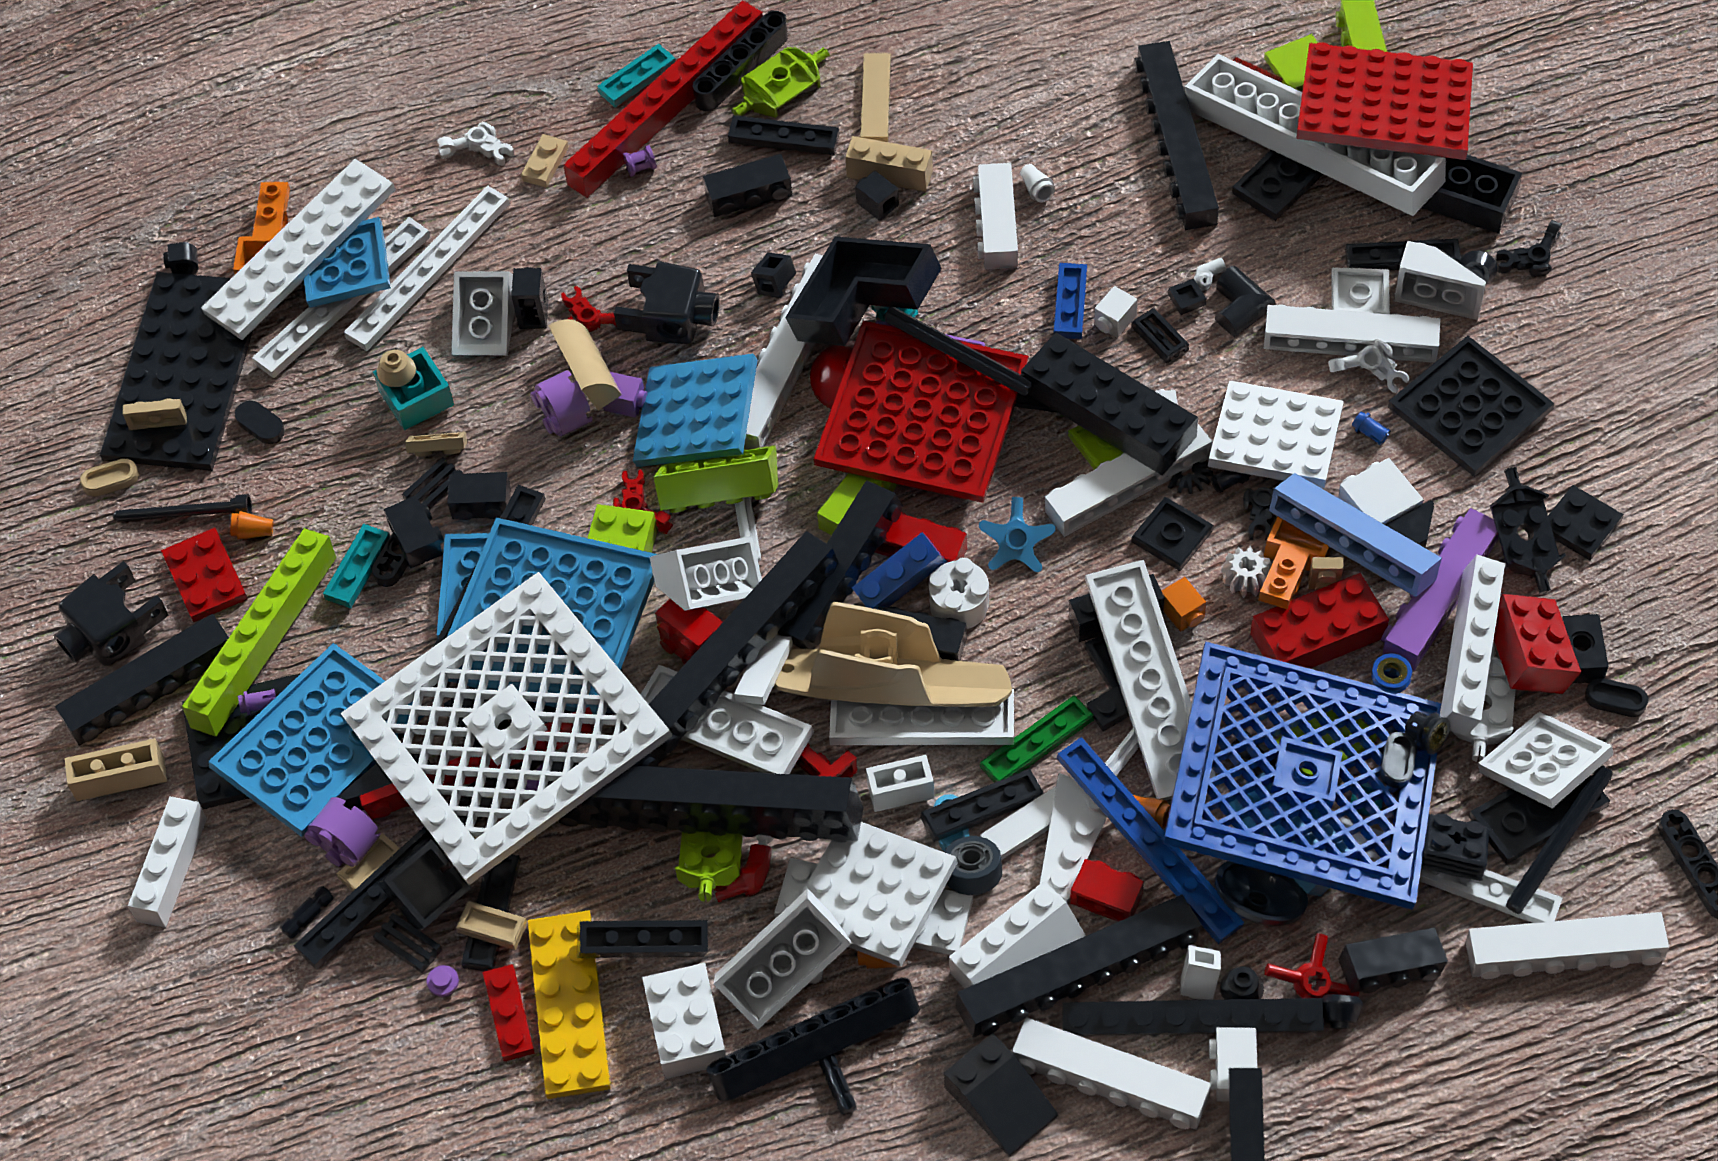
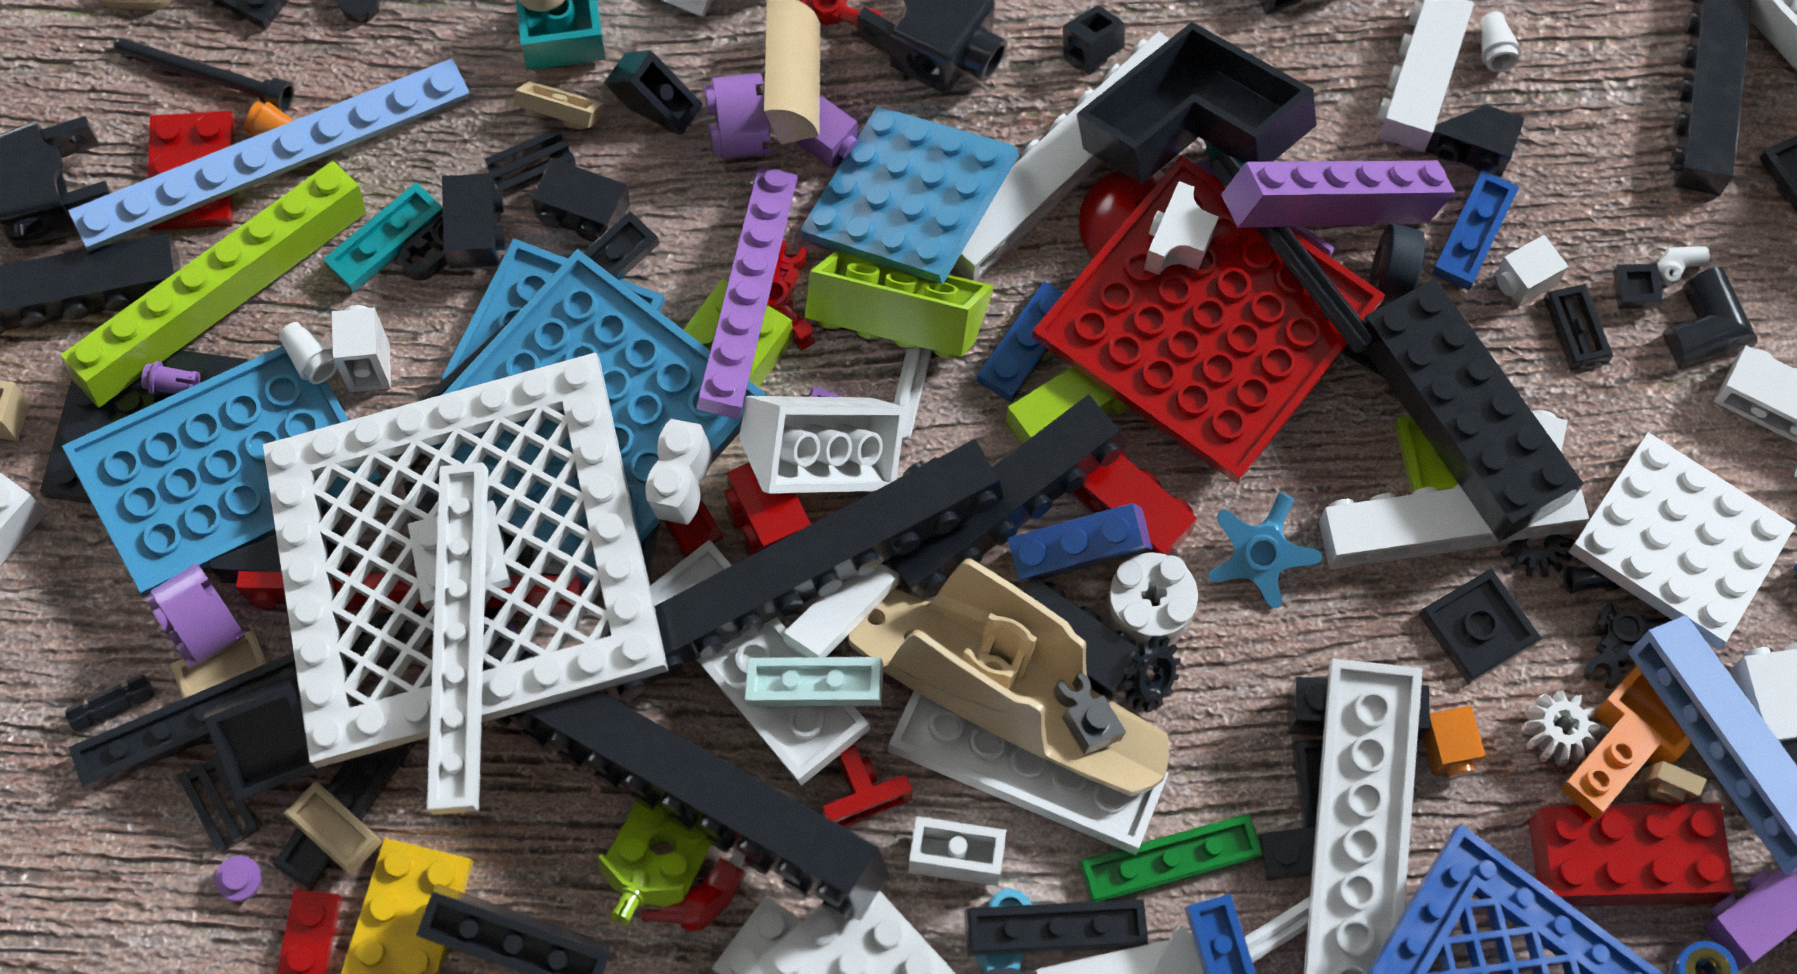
camera: 15 degrees right, 10 degrees up
none -> light blue plate [68,58,470,252]
none -> white cone [278,322,337,384]
none -> white brick [332,305,391,392]
none -> white plate [427,463,488,815]
none -> black slope [604,50,703,135]
none -> white brick [645,419,712,525]
none -> red tile [665,500,723,558]
none -> medium lavender plate [696,166,798,419]
none -> light aqua plate [745,657,884,706]
none -> blue plate [977,281,1064,403]
none -> plate [1053,672,1126,755]
none -> black gear [1122,636,1181,712]
none -> white brick [1144,181,1219,275]
none -> medium lavender brick [1221,161,1455,228]
none -> black wheel [1369,223,1425,303]
none -> black slope [1425,105,1525,177]

